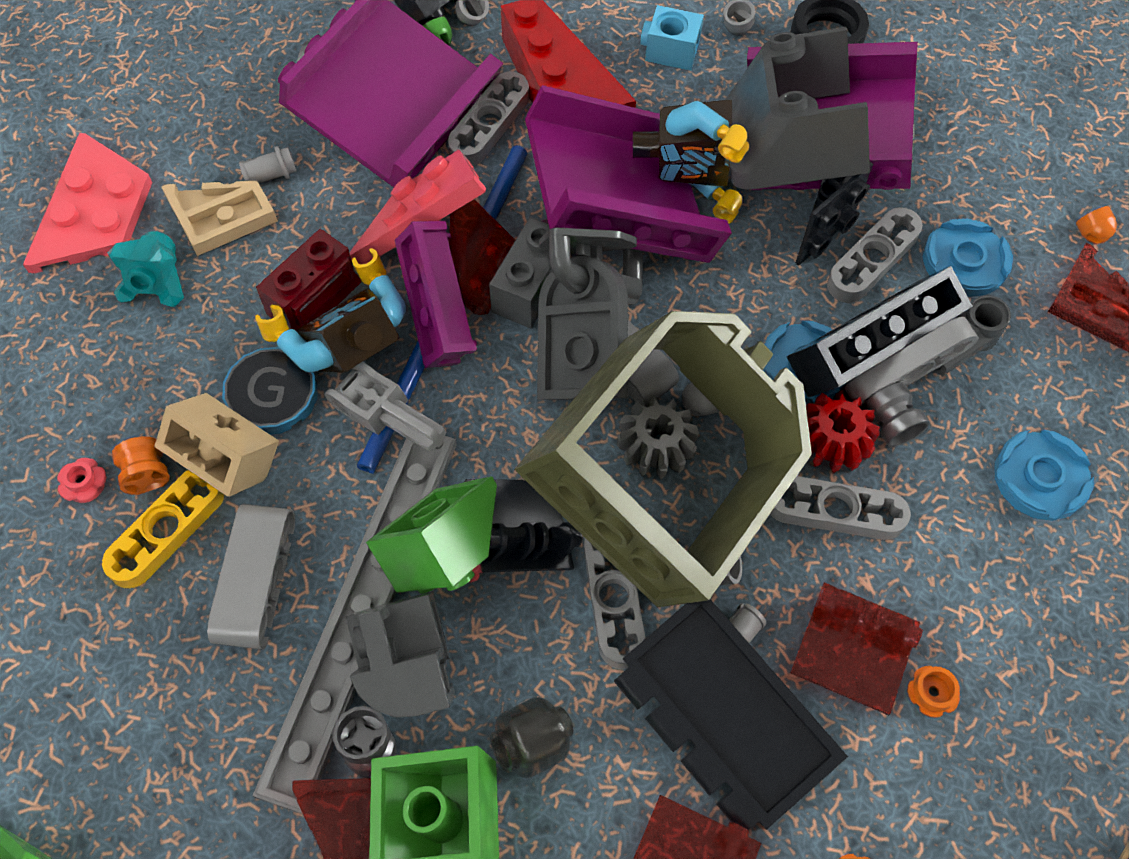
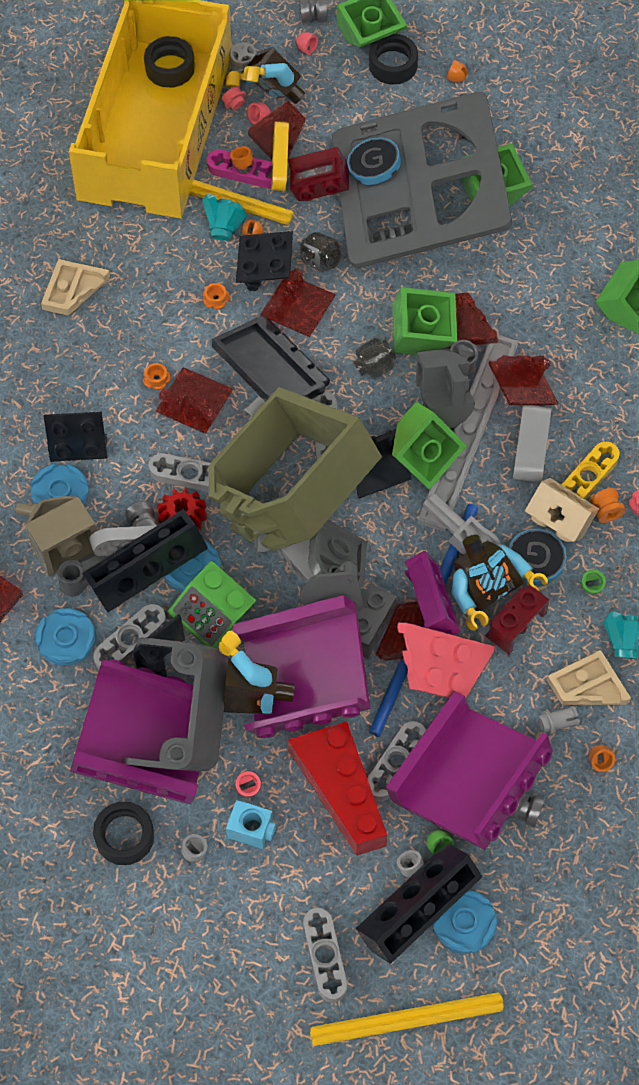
camera: 175 degrees left, 0 degrees up
none -> dark tan piece [15,496,97,577]
none -> black hinge [43,411,108,462]
none -> slope [168,560,256,647]
none -> coral hinge [235,771,261,798]
none -> clear red hinge [488,355,558,405]
none -> bright green hinge [581,570,606,595]
none -> orange hinge [588,745,616,772]

